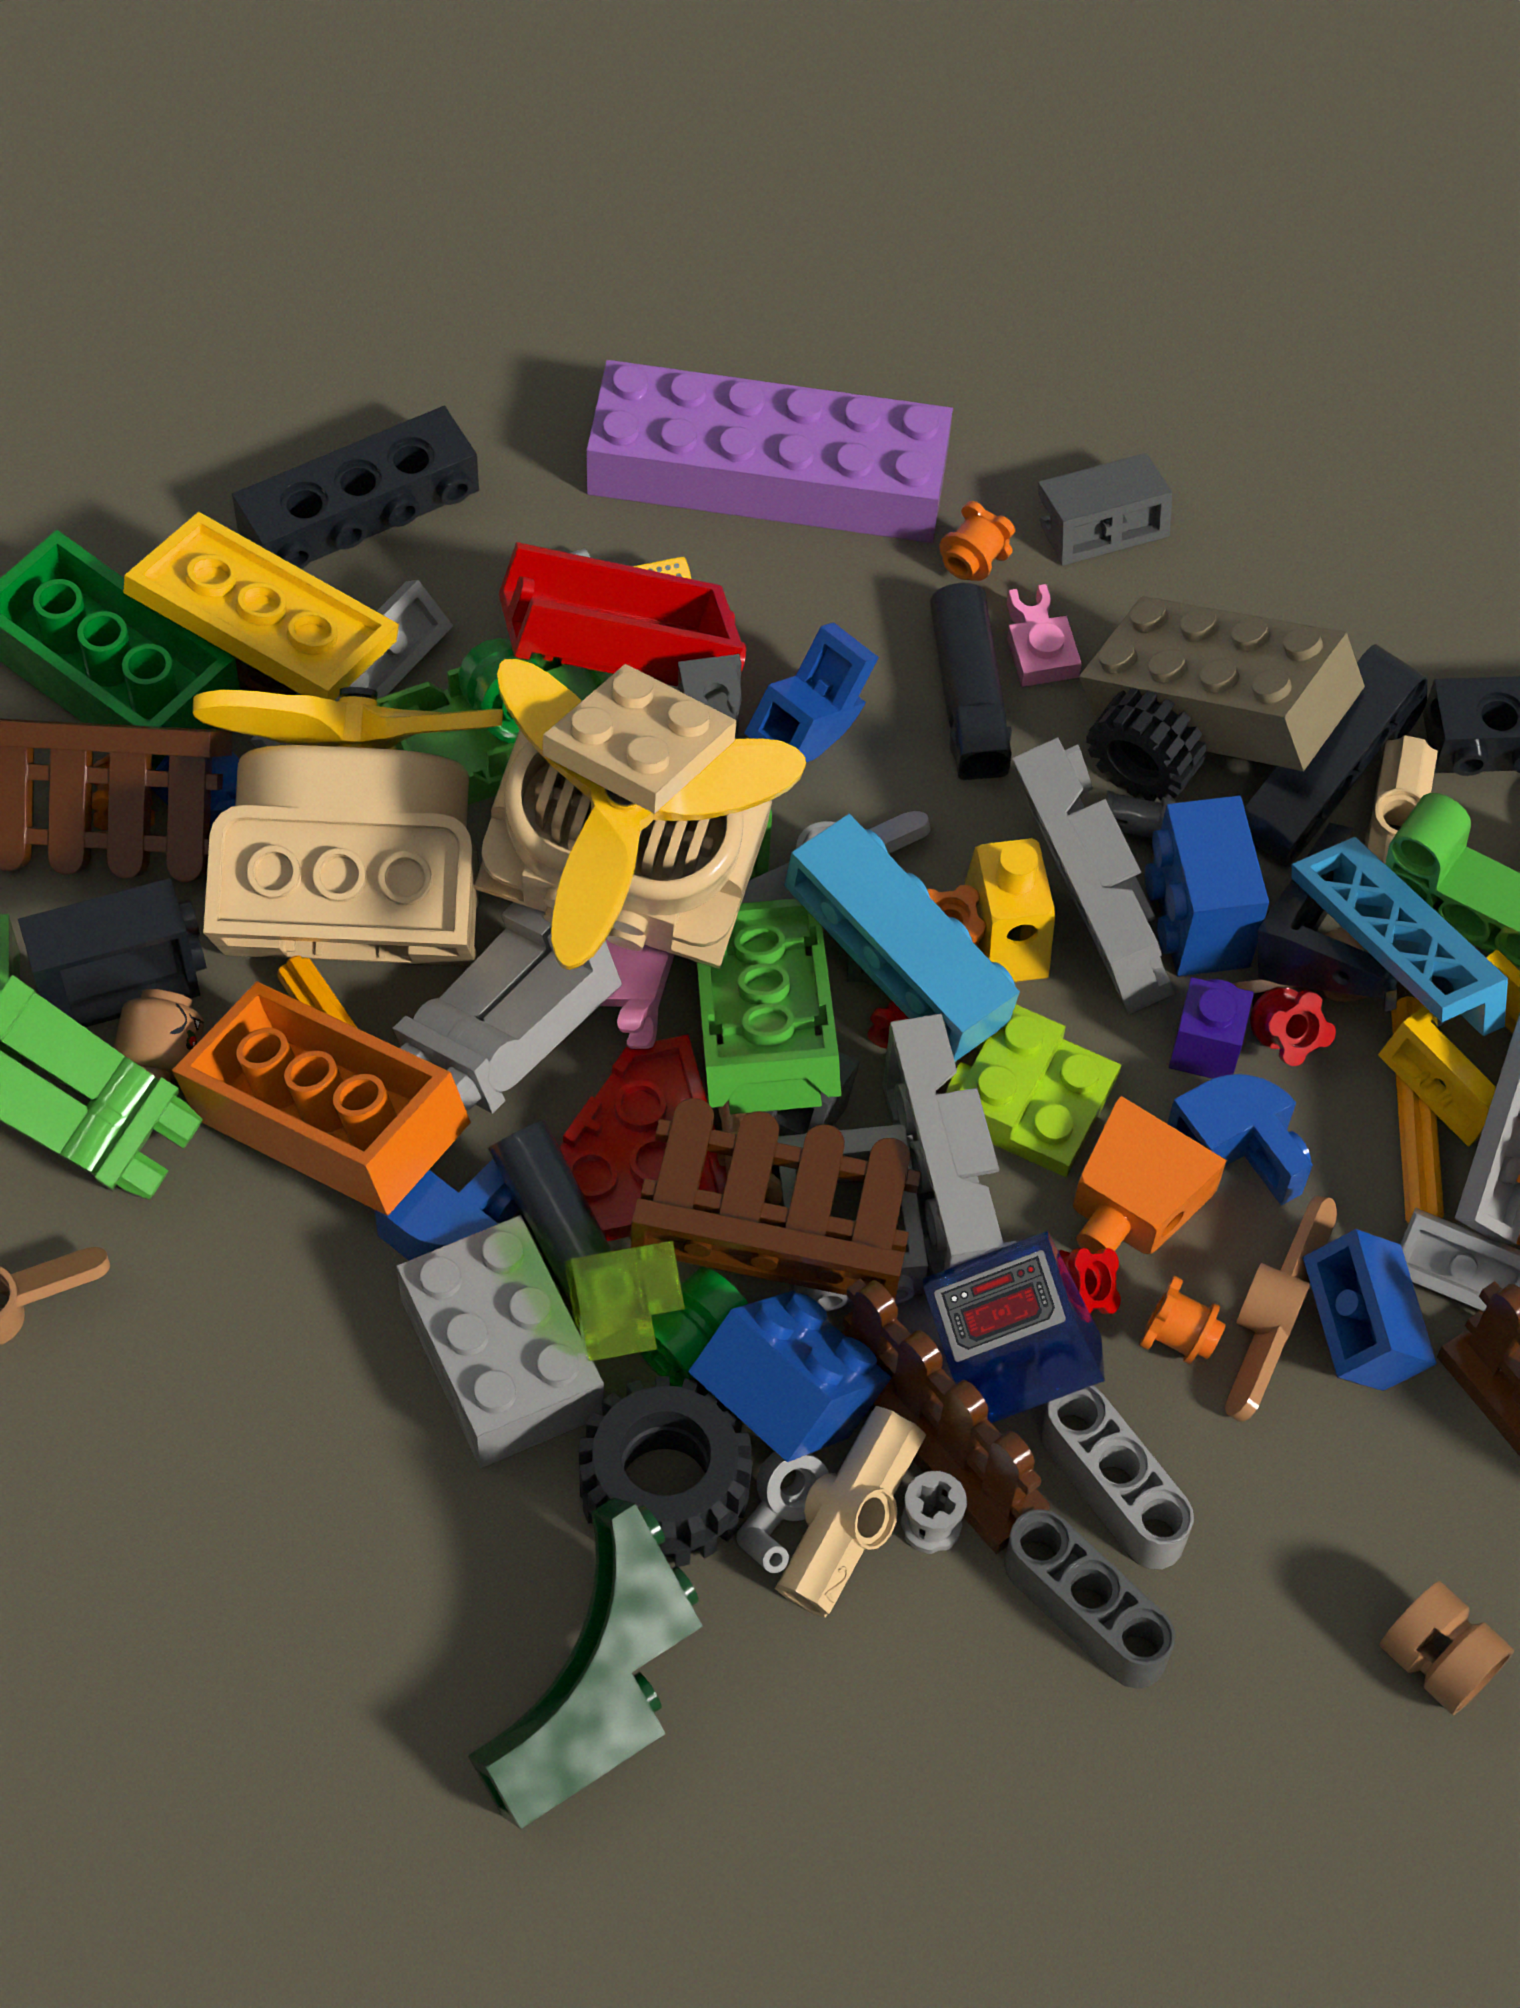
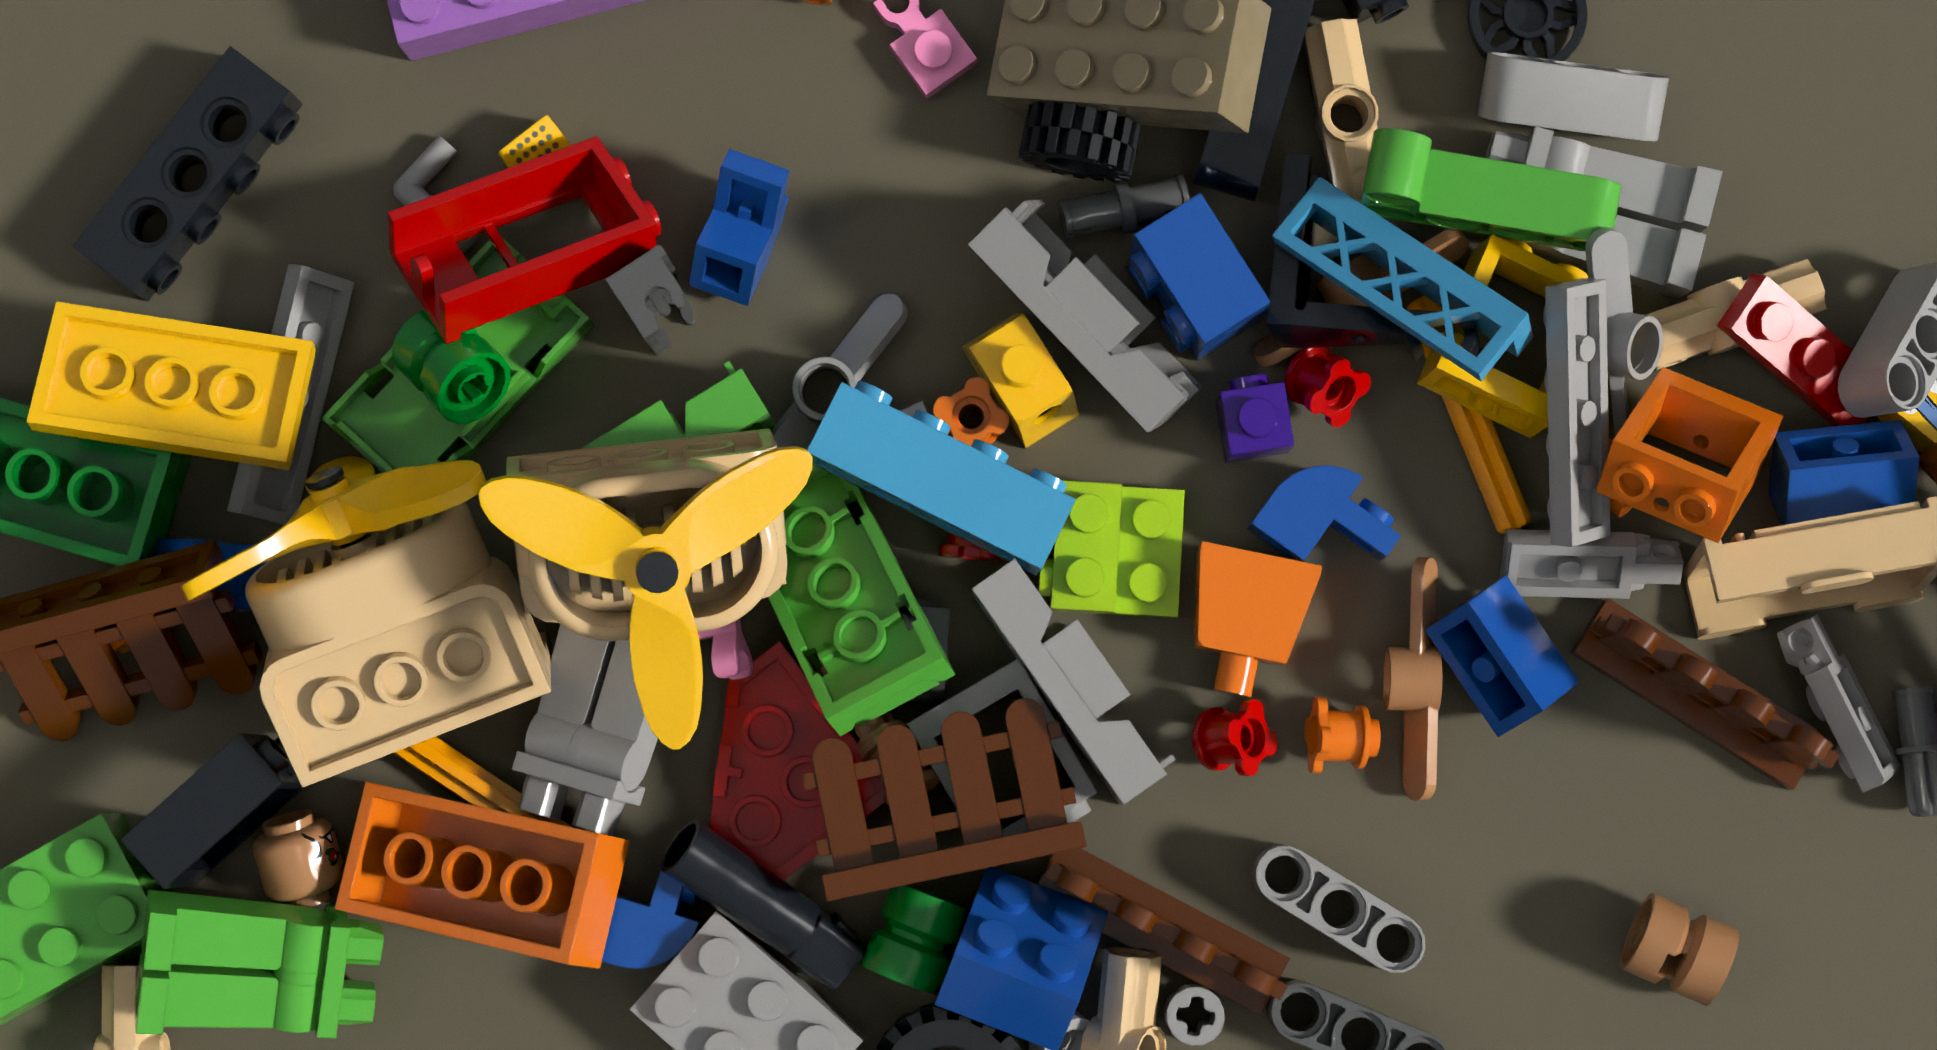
camera: 15 degrees left, 25 degrees up
tan plate [543,664,736,814] -> none
clear neon green brick [565,1241,685,1362] -> none
clear blue slope [923,1231,1105,1423] -> none
black piece [930,583,1012,780] -> none

